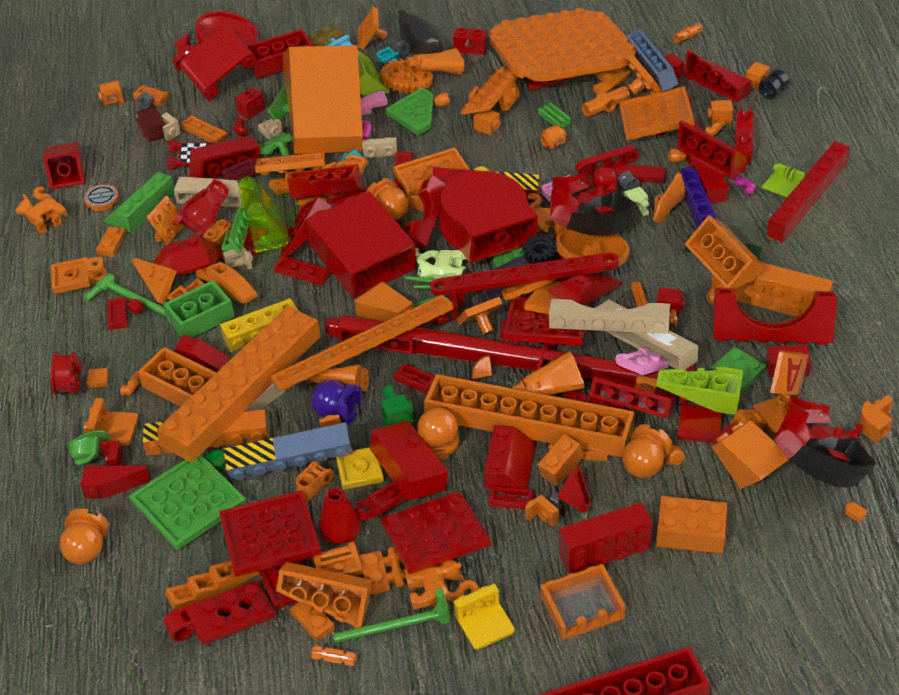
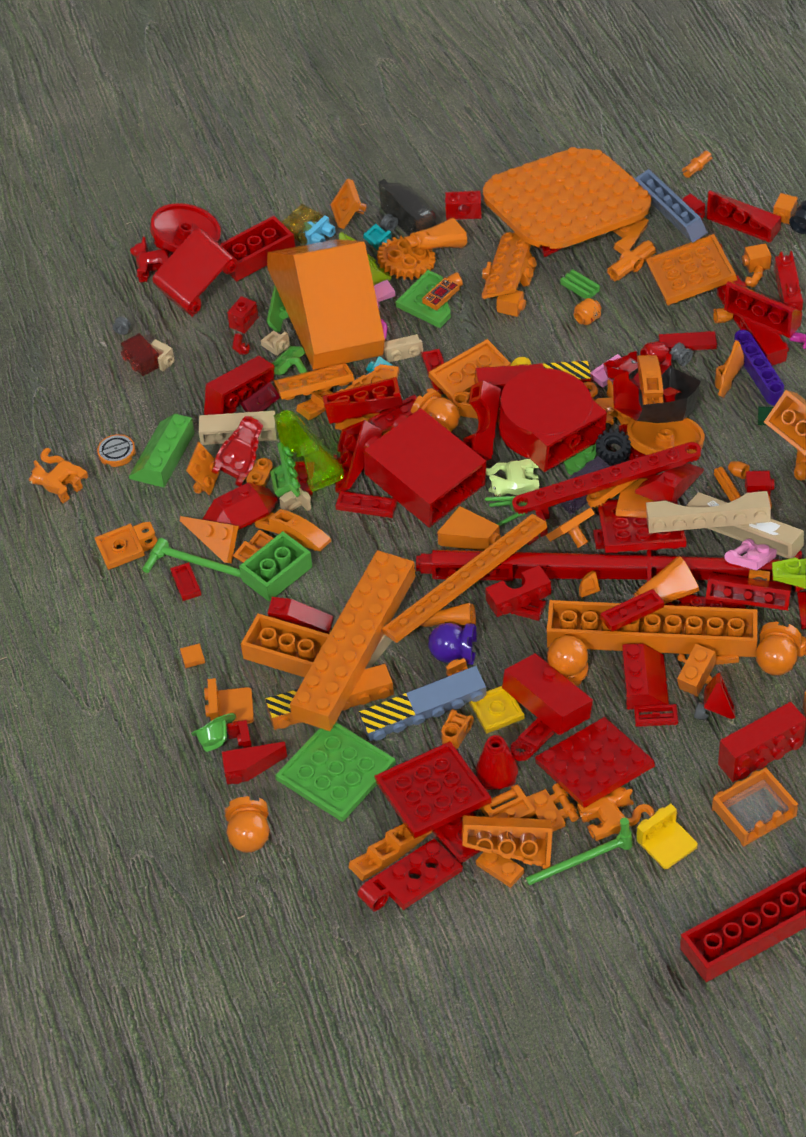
camera: 10 degrees left, 5 degrees up
red slope [43,141,85,189] -> none
red wheel [51,352,82,395] -> none
orange plate [96,226,127,257] -> none
orange window [98,81,124,105] -> none
orange arm [120,371,140,396] -> none
red plate [126,298,144,315] -> none
orange tile [133,85,169,106] -> none
flag [167,140,214,170] -> none
orange tile [180,116,229,144] -> none
green tile [205,450,226,471] -> none
yellow brick [220,298,298,352] -> none
orange axle [311,645,356,666] -> none
green brick [380,385,415,427] -> none
orange bracket [525,495,559,527] -> none
red beam [575,145,639,176] -> none
yellowish green plate [624,187,649,216] -> none
orange plate [627,53,662,96] -> none
none -> tile [422,278,459,311]
none -> red arch [485,565,551,617]
none -> red plate [600,589,664,632]
none -> orange slope [637,355,663,405]
none -> orange hose [728,461,750,479]

